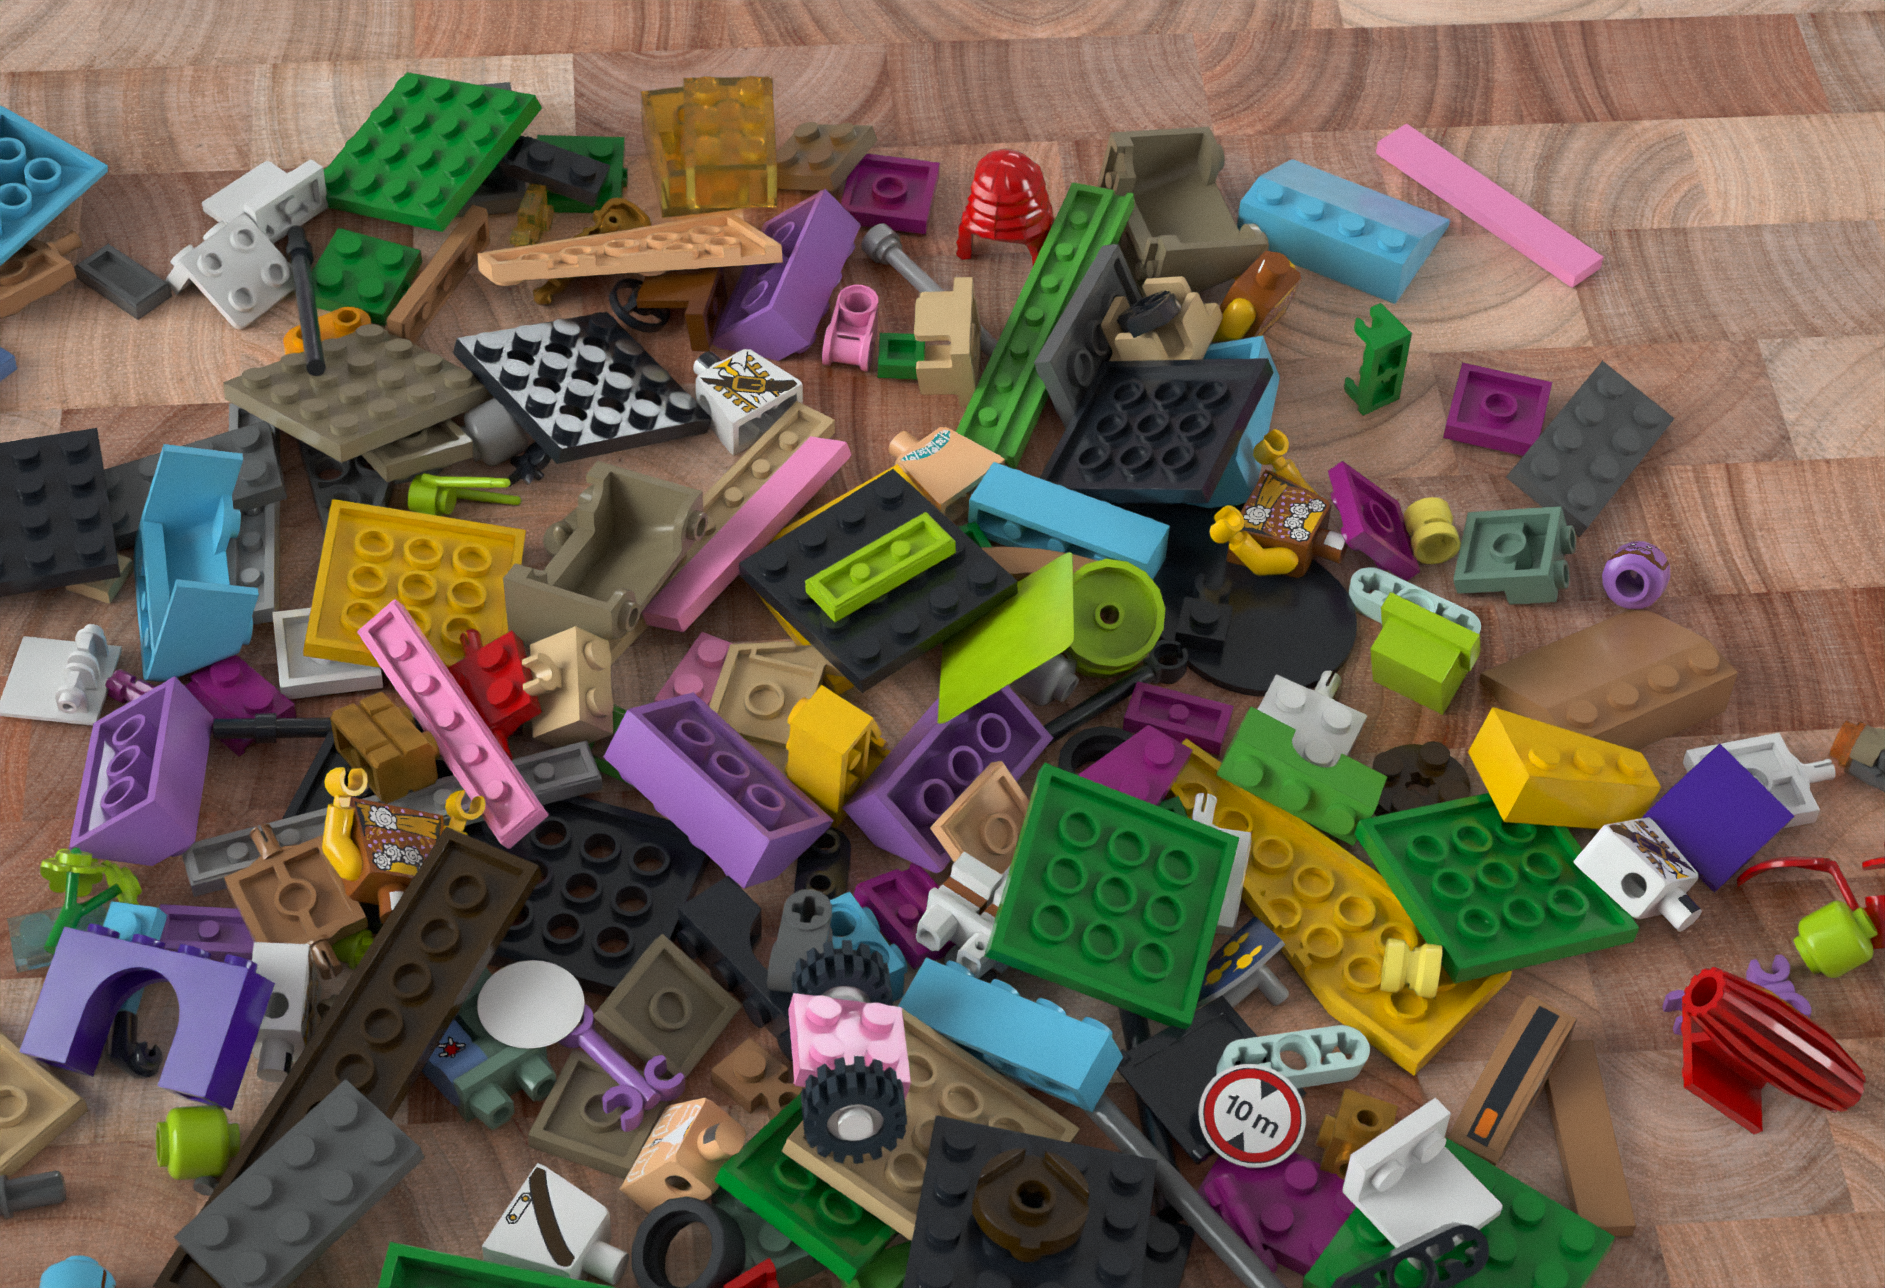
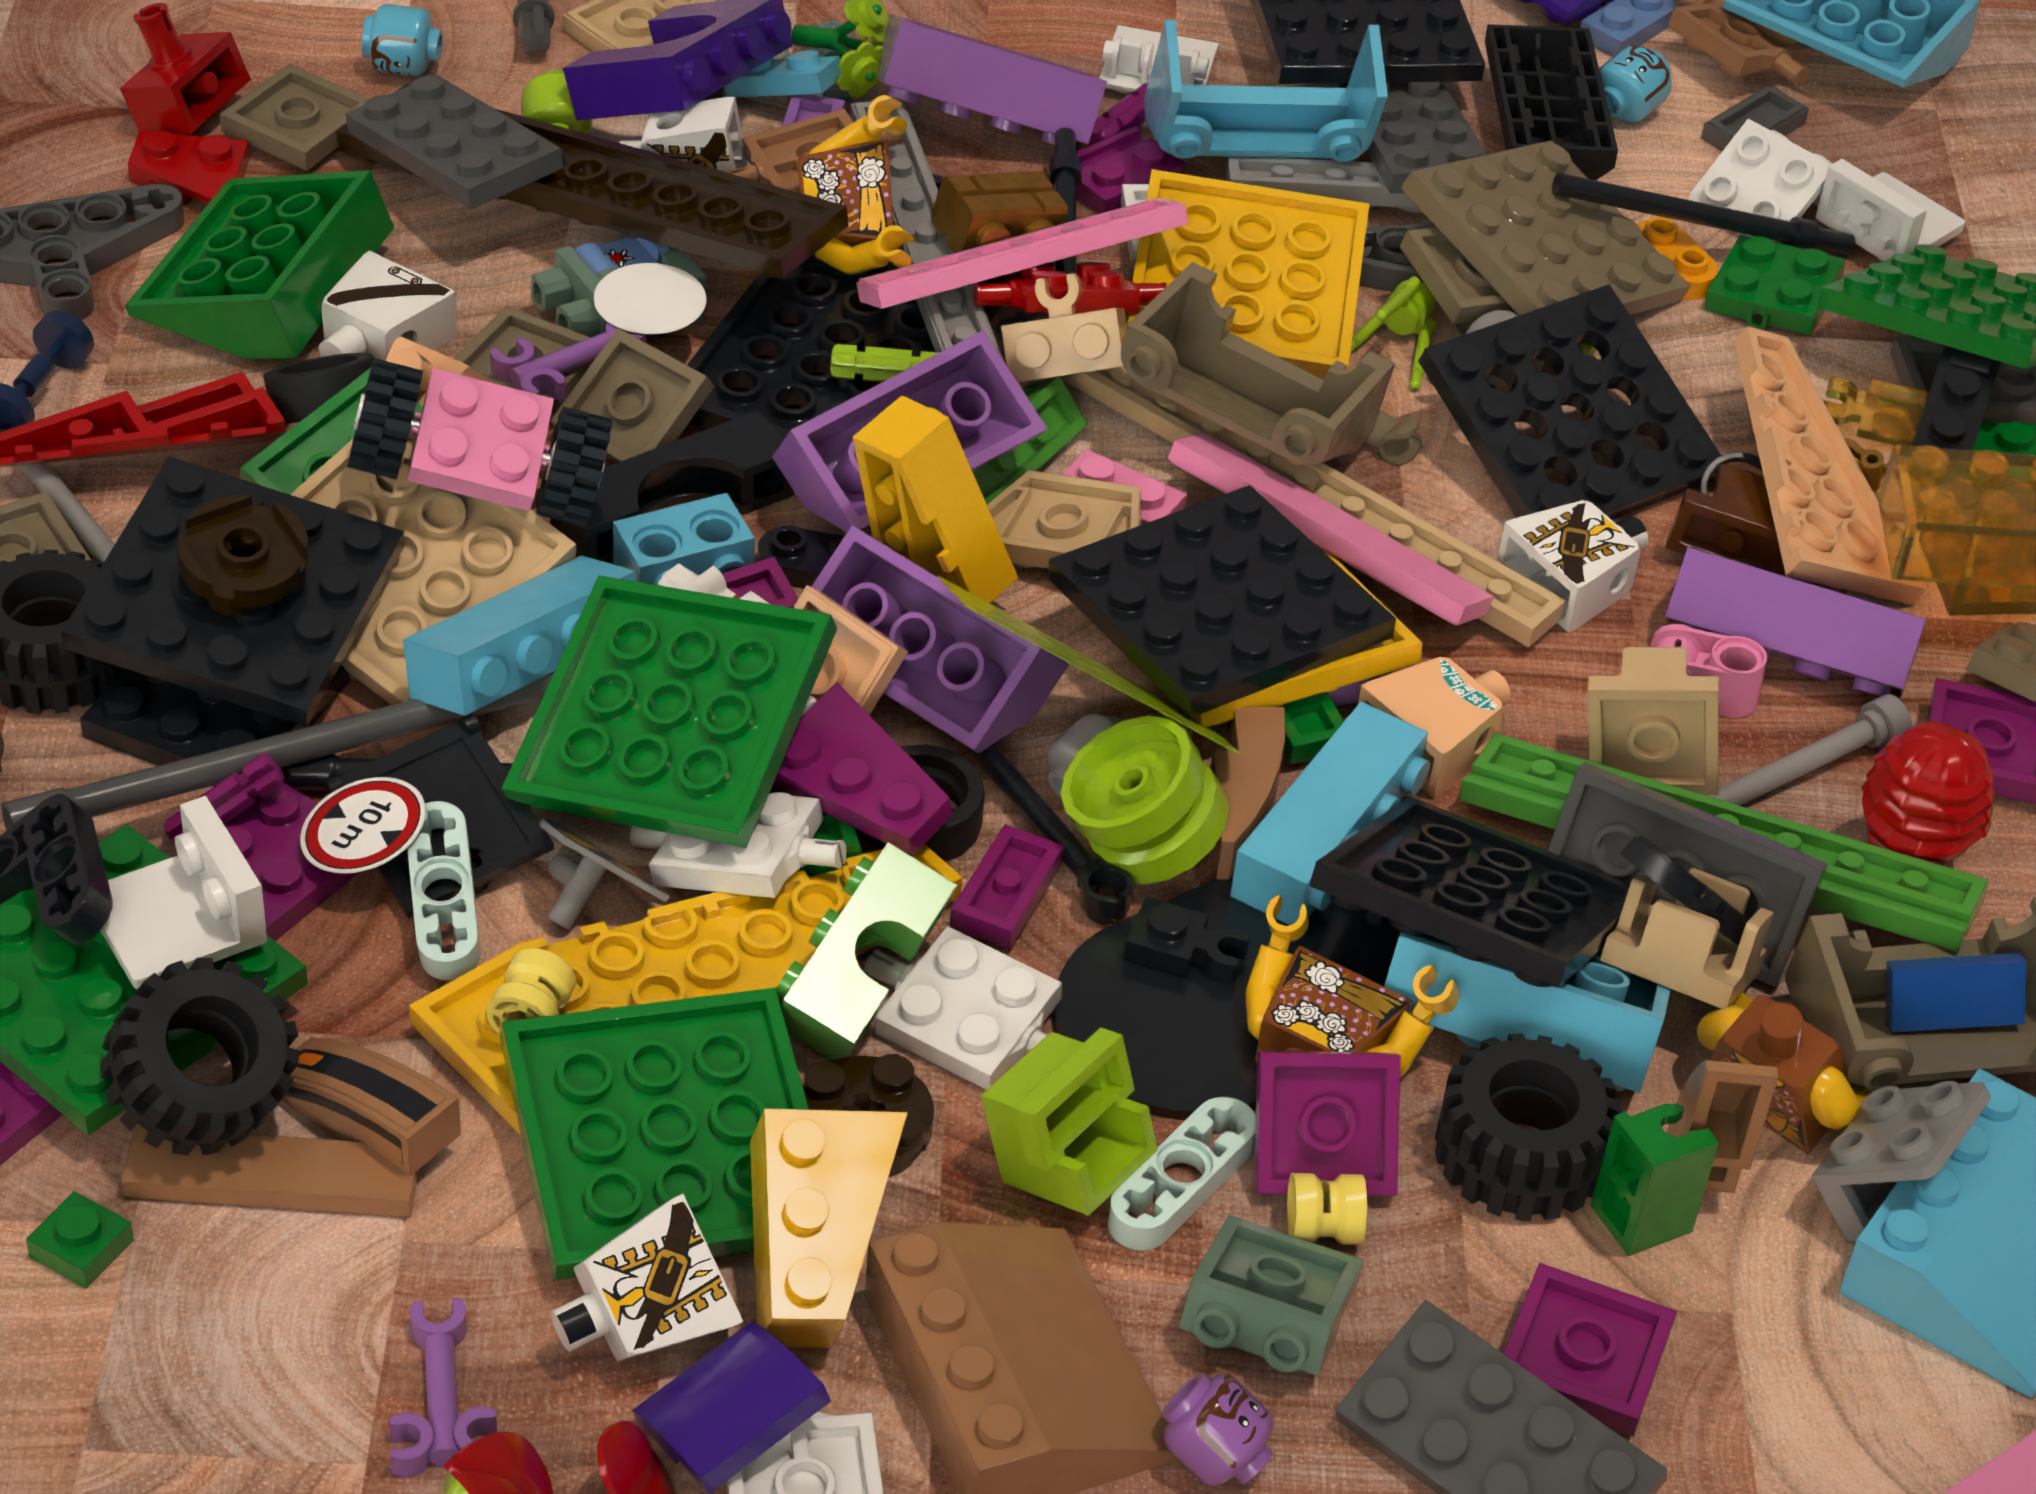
camera: 95 degrees right, 5 degrees down
medium nougat tile [387,204,490,345] -> none
dark grey piece [767,889,833,993] -> none
lime tile [805,512,956,622] -> none
pearl gold brick [1315,1088,1398,1181] -> none
red plate [1681,967,1866,1135] -> none
none -> green plate [26,1191,134,1289]
none -> black tyre [100,958,300,1155]
none -> lime axle [830,344,940,382]
none -> black tyre [1434,1033,1621,1221]
none -> black piece [1485,24,1618,180]
none -> medium azure head [1599,45,1671,124]
none -> medium nougat slope [1666,1060,1778,1193]
none -> light grey bracket [1811,1081,1990,1242]
none -> blue tile [1885,953,2027,1032]

